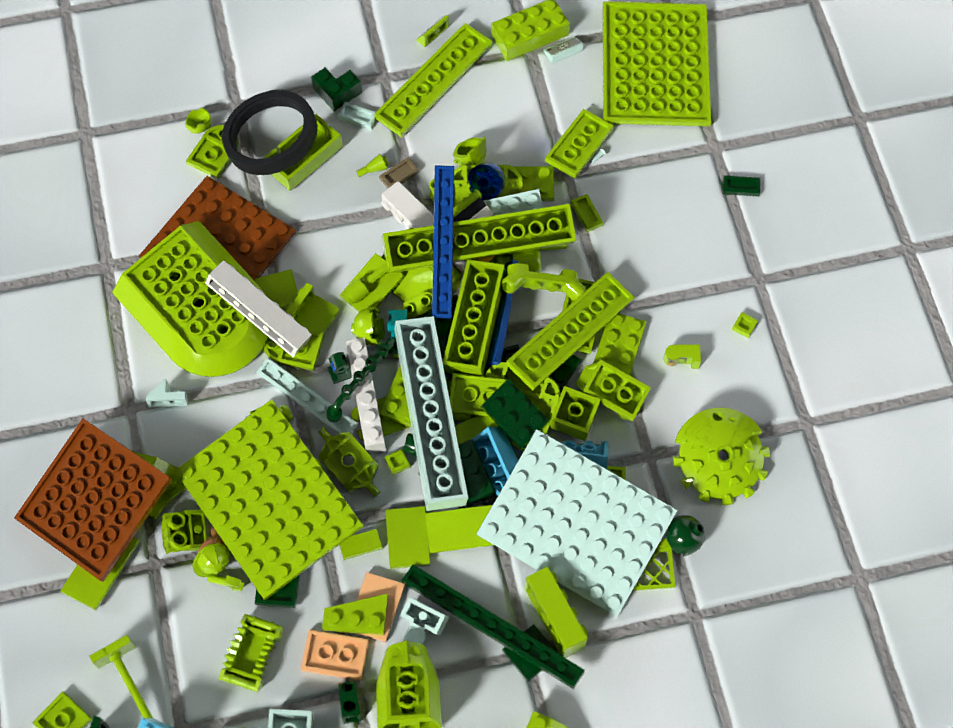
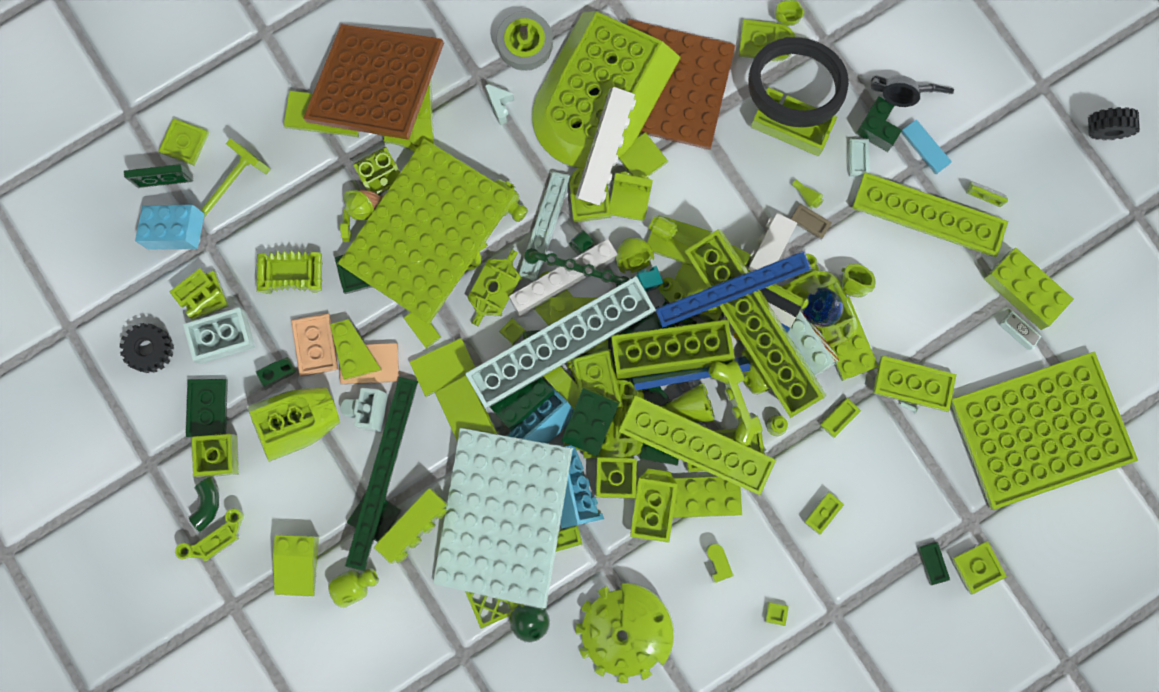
camera: 70 degrees right, 15 degrees up
none -> lime piece [328,568,379,608]
none -> wheel [497,11,553,71]
none -> lime cone [662,383,715,422]
none -> lime hat [766,415,788,437]
none -> lime plate [804,492,845,535]
none -> black piece [871,75,954,107]
none -> medium azure tile [901,119,952,174]
none -> lime plate [951,541,1007,595]

